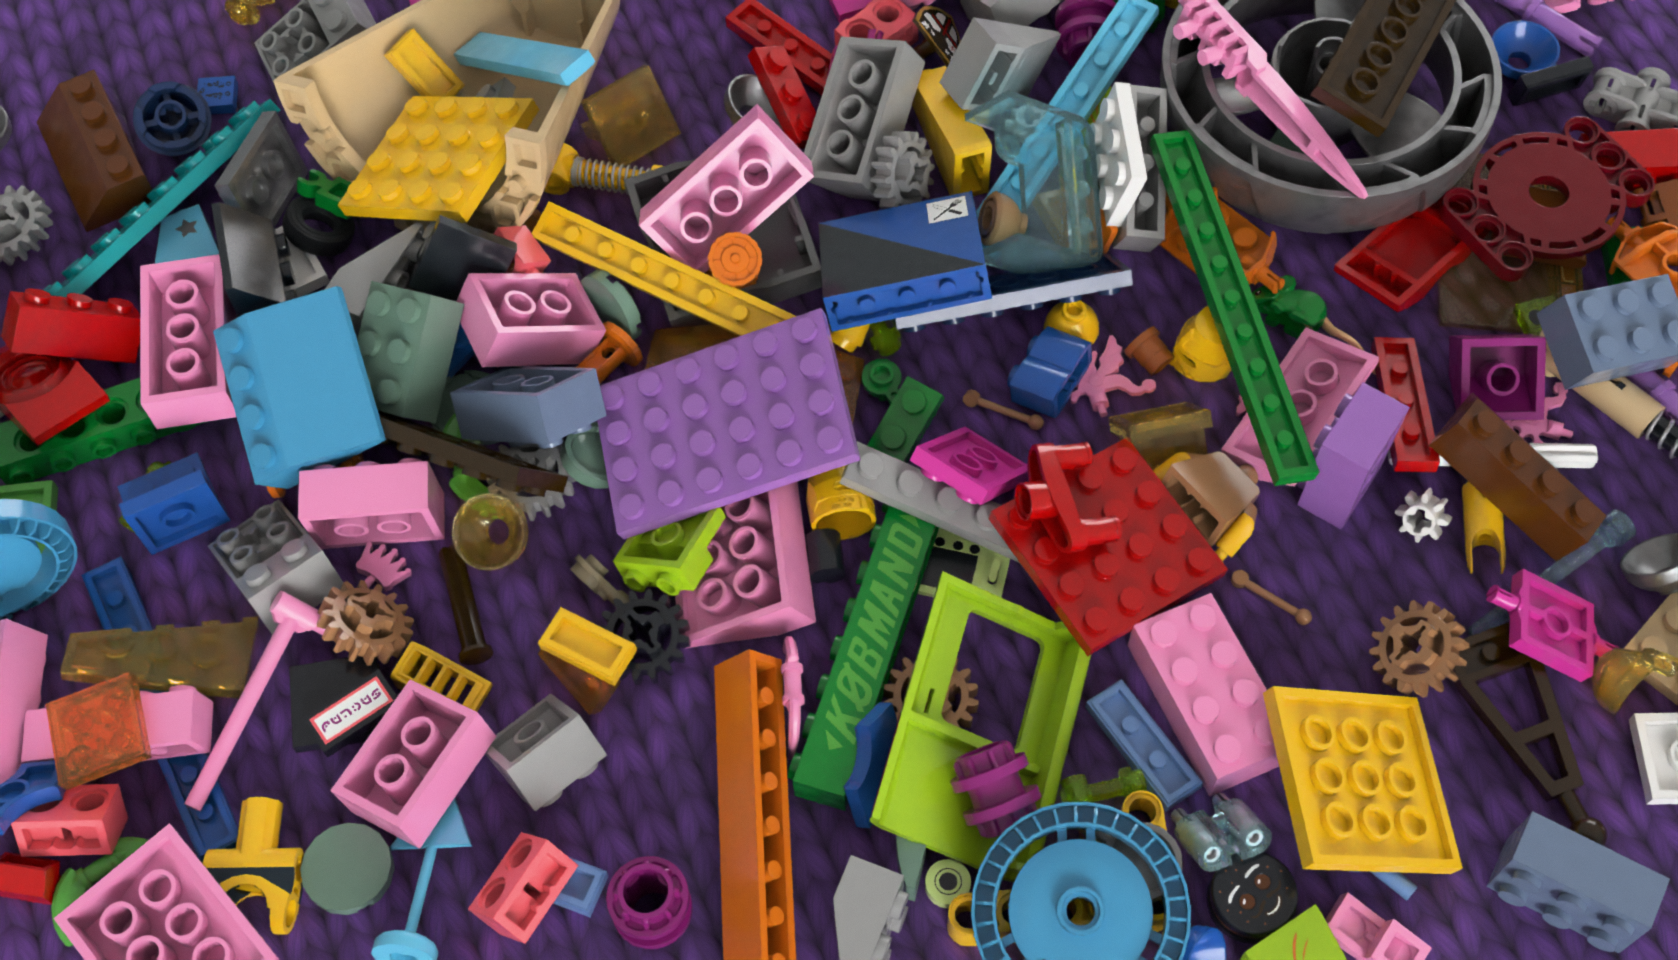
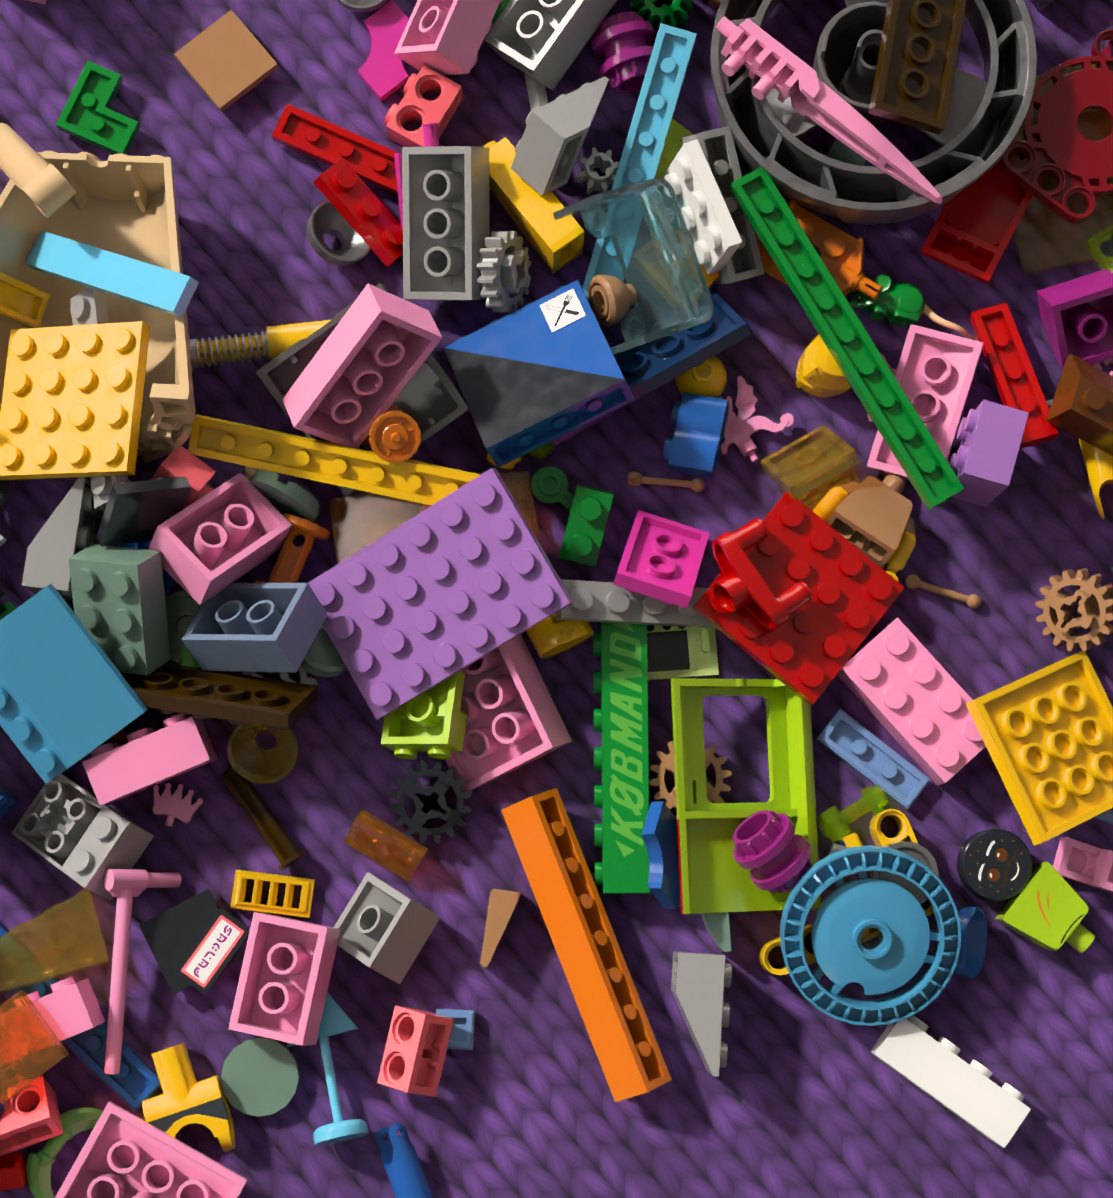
camera: 25 degrees left, 20 degrees up
medium nougat gear [316,580,414,666] -> none
yellow tile [538,607,637,686] -> none
dark tan plate [570,554,640,614] -> none
clear yellow bracket [581,65,681,167] -> none
magenta piece [606,856,693,949] -> none
bright pink piece [781,636,805,760] -> none
black piece [805,528,846,584] -> none
shield [912,6,961,67] -> none
yellowish green tile [925,859,971,908] -> none
dark orange piece [1124,326,1175,376] -> none
clear light blue piece [1171,792,1272,872] -> none
white gear [1395,488,1452,543] -> none
none -> medium nougat slope [480,889,521,967]

